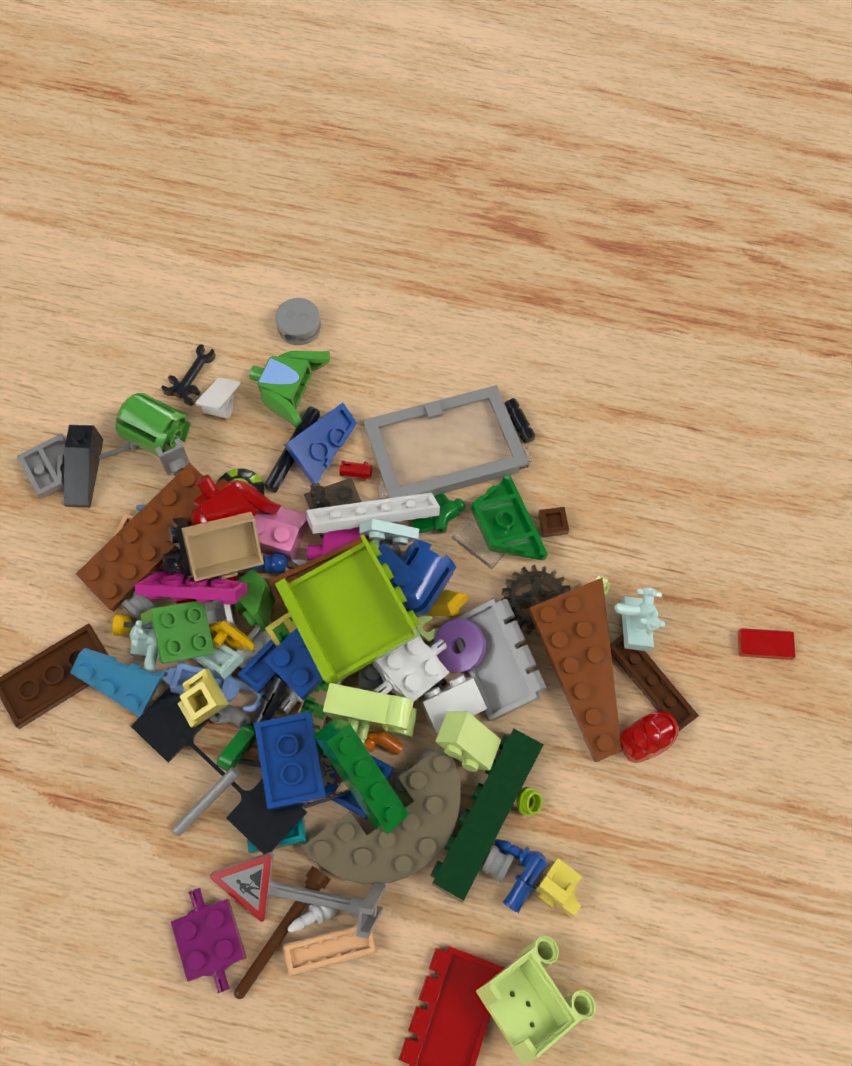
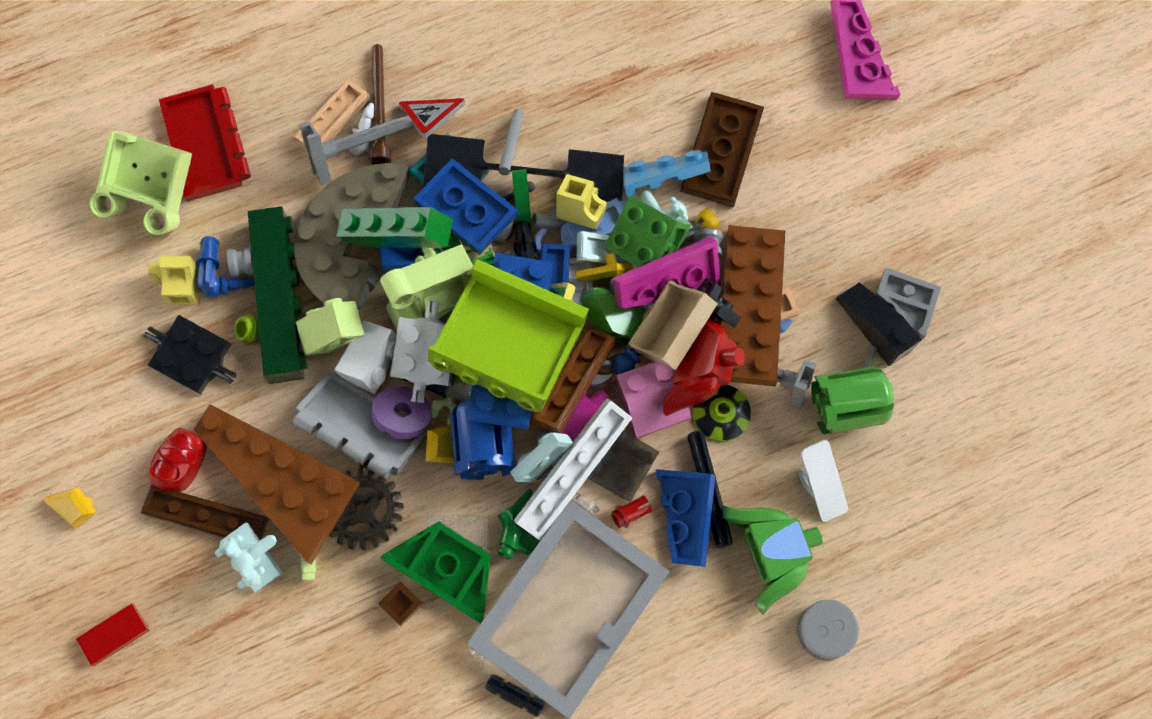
camera: 140 degrees right, 5 degrees up
black bar [161,344,216,406] -> none
magenta plate [171,888,247,993] -> none
none -> yellow piece [43,487,97,528]
none -> black plate [144,315,236,395]

